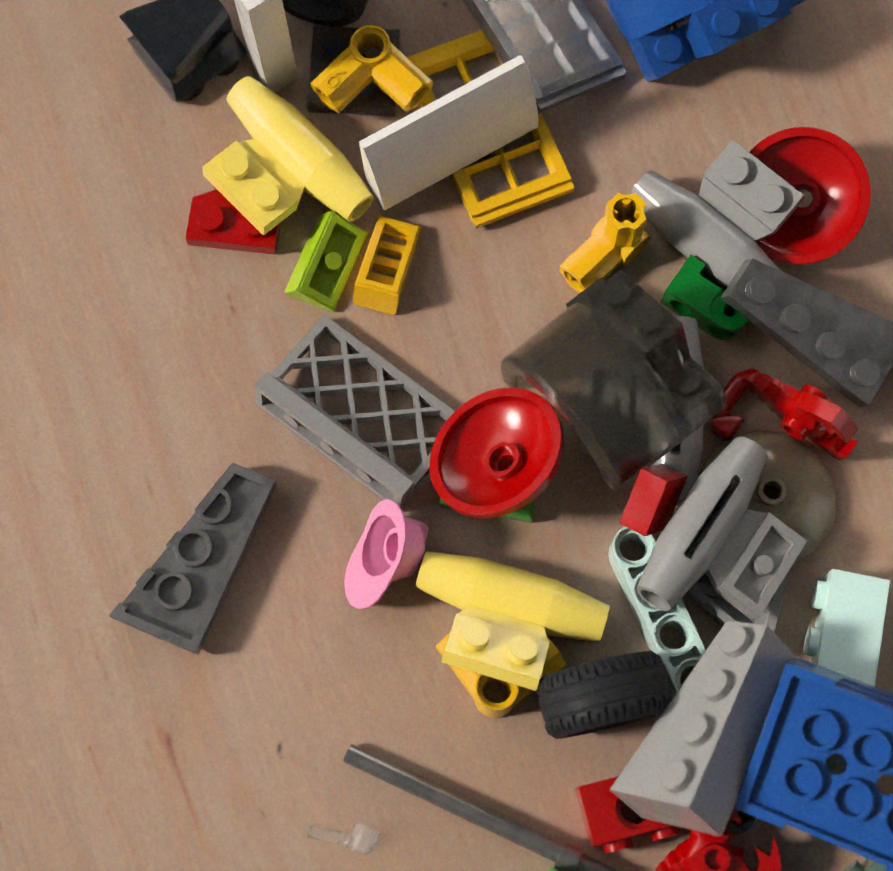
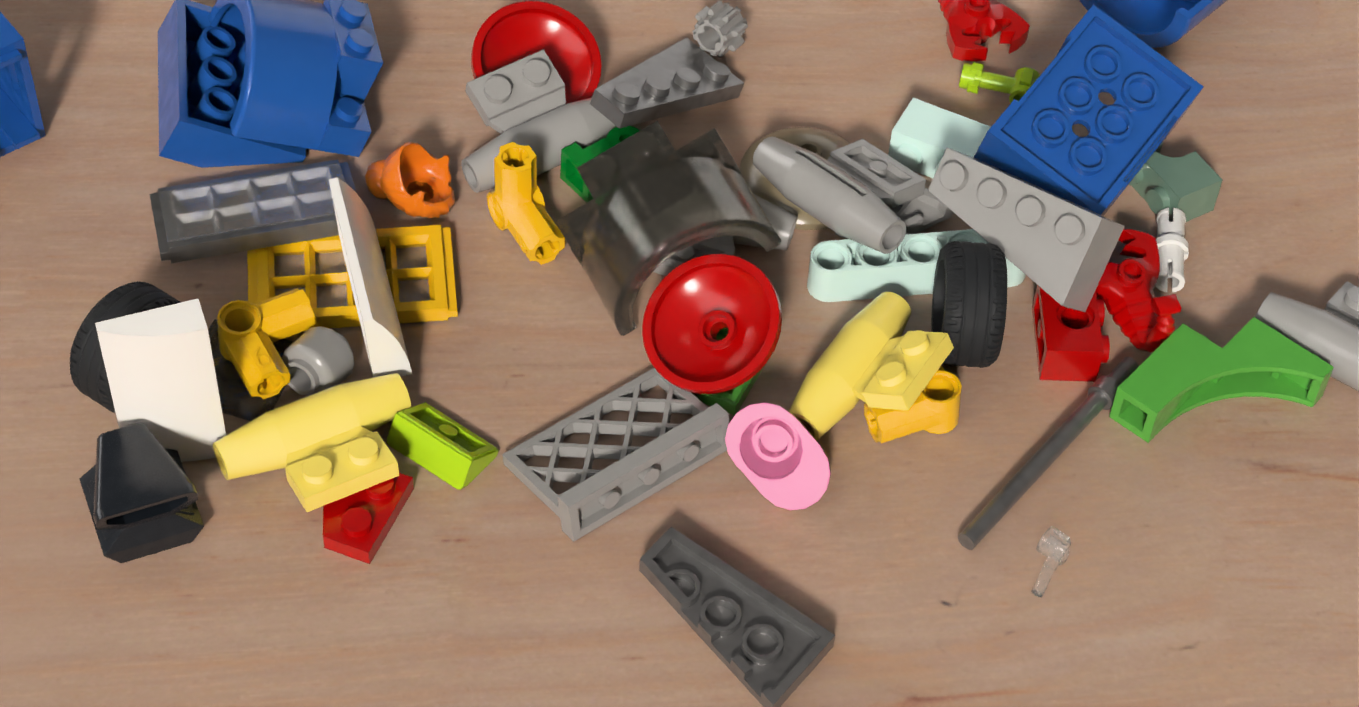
camera: 80 degrees left, 25 degrees down
yellow slope [353,215,422,315] -> none
red piece [619,464,688,536] -> none
red animal [710,368,859,460] -> none
none -> light grey head [282,326,354,396]
none -> orange piece [365,142,455,218]

